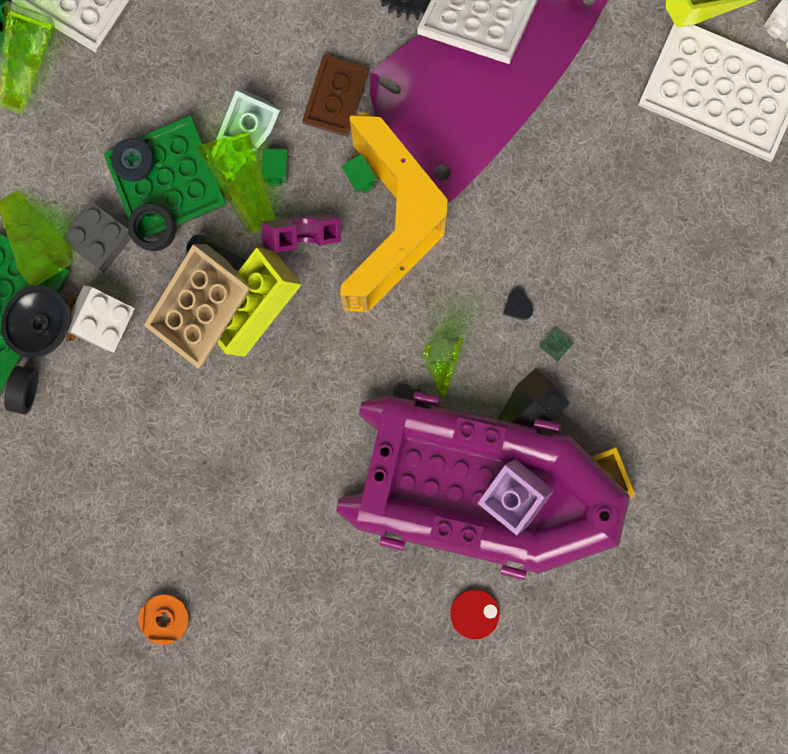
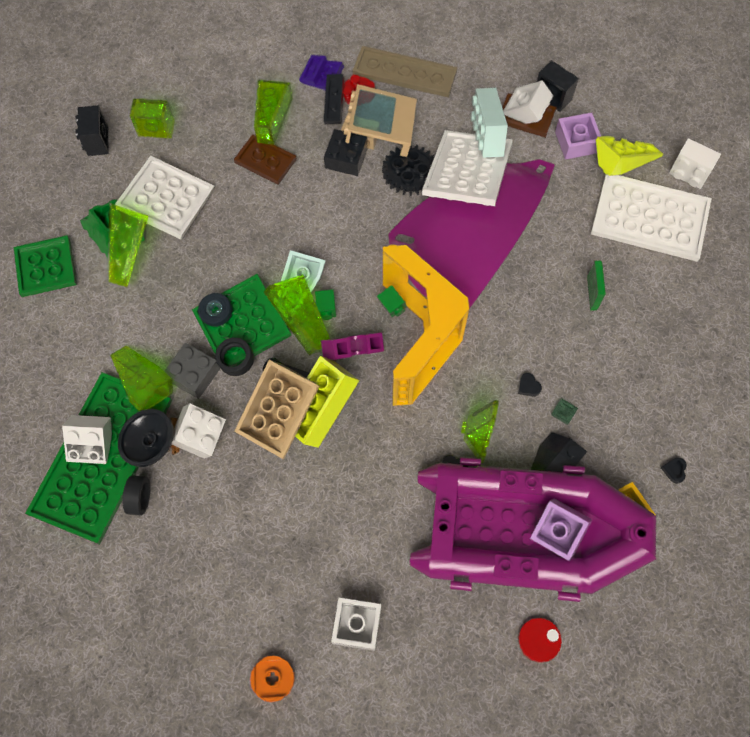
camera: 10 degrees left, 15 degrees down
reddish brown plate [302,54,369,137] -> none
none -> white brick [331,598,381,651]
none -> green tile [587,261,606,311]
none -> black tile [661,457,687,484]

